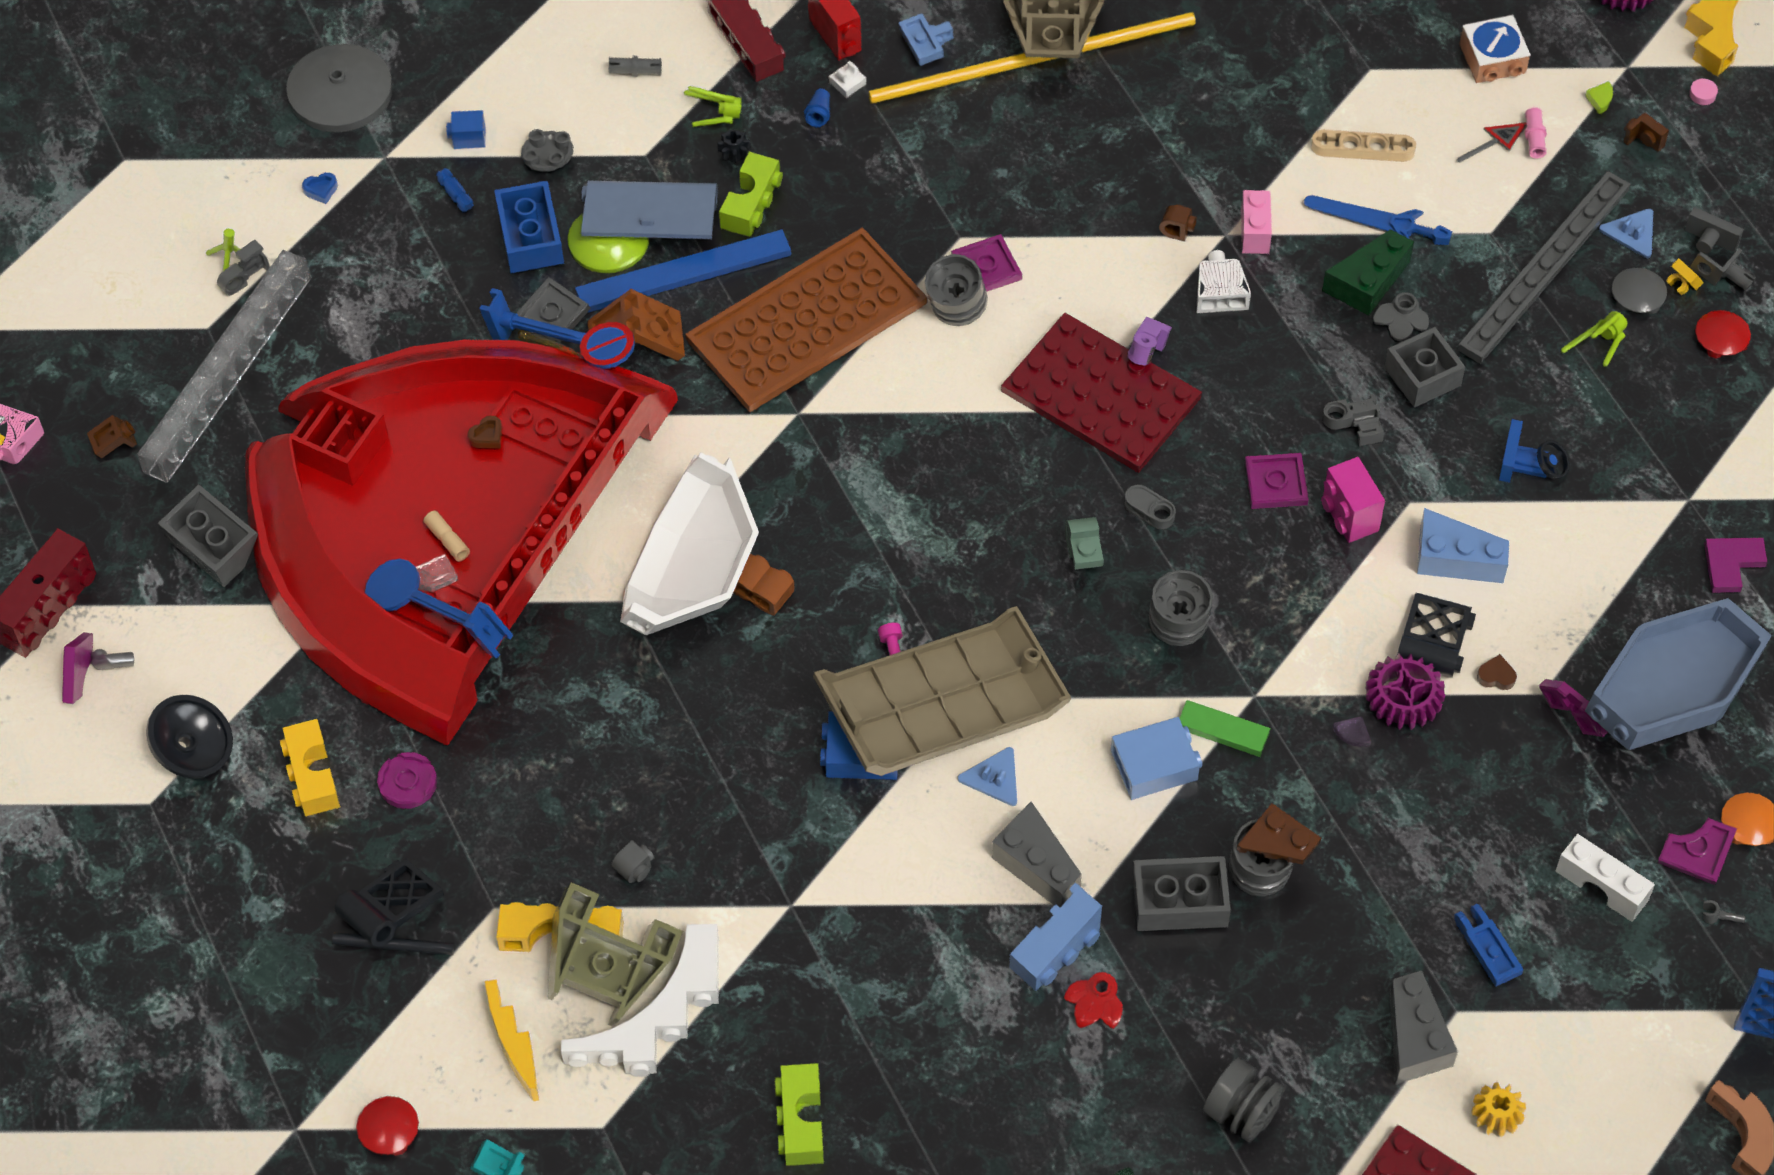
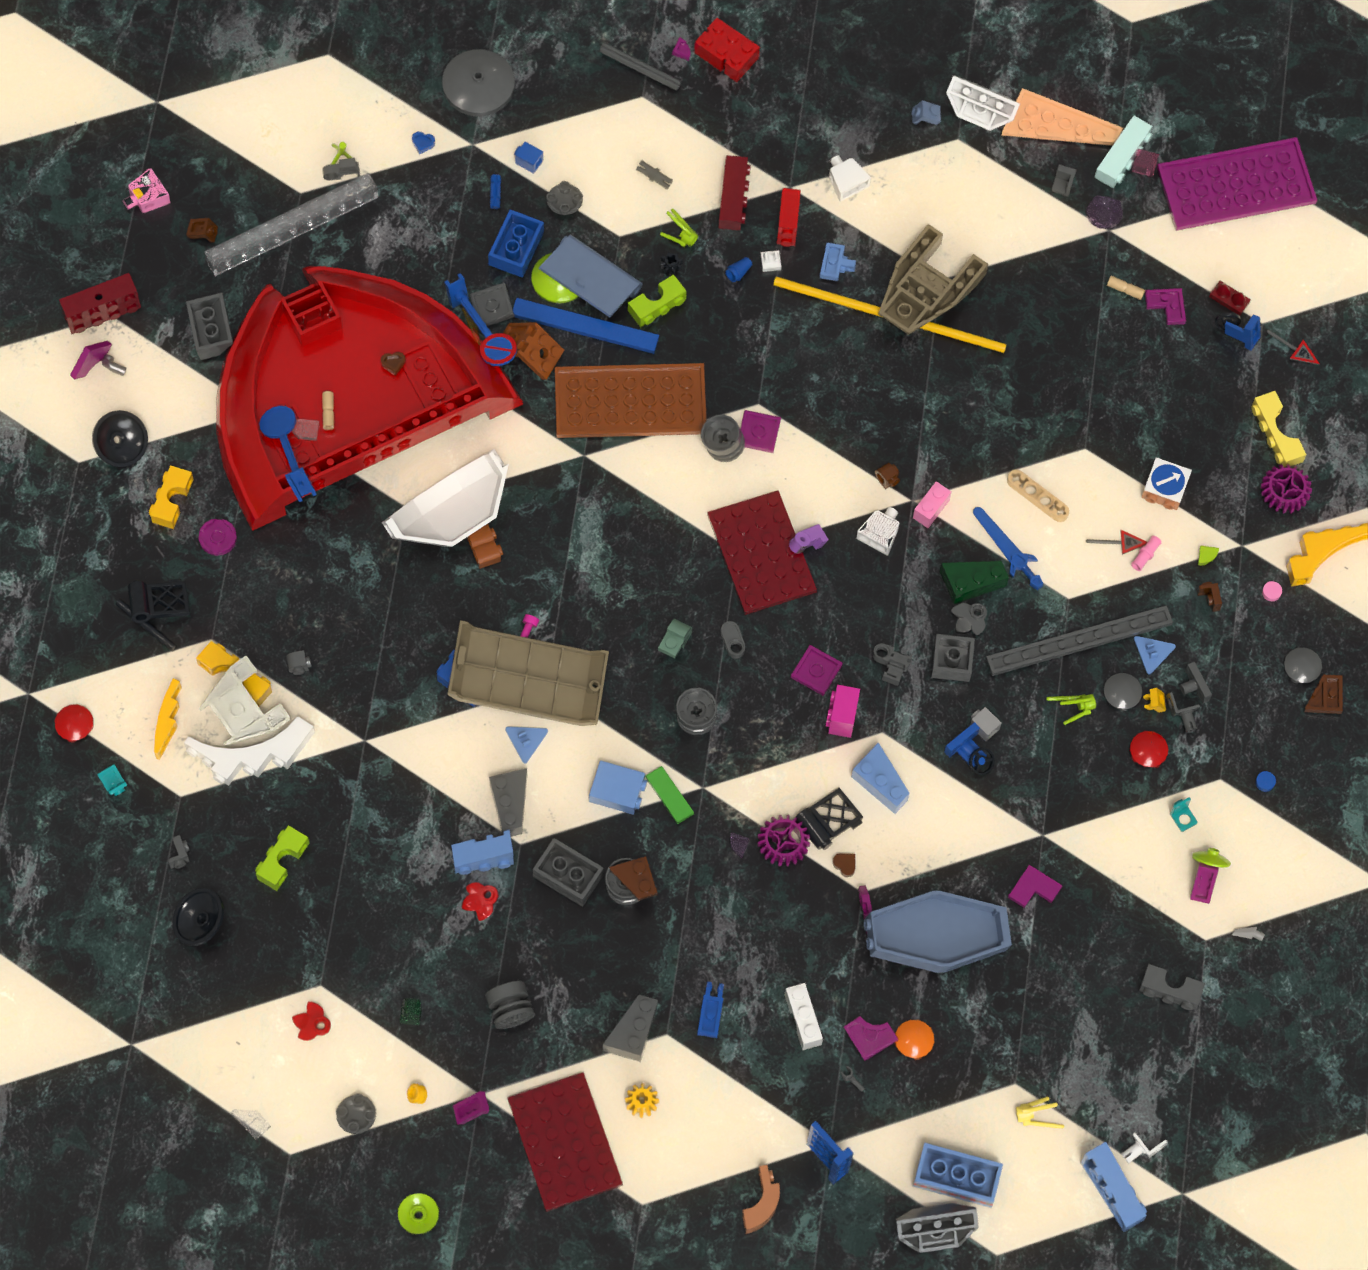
camera: 30 degrees right, 10 degrees up
none -> light grey brick [970,707,1002,741]

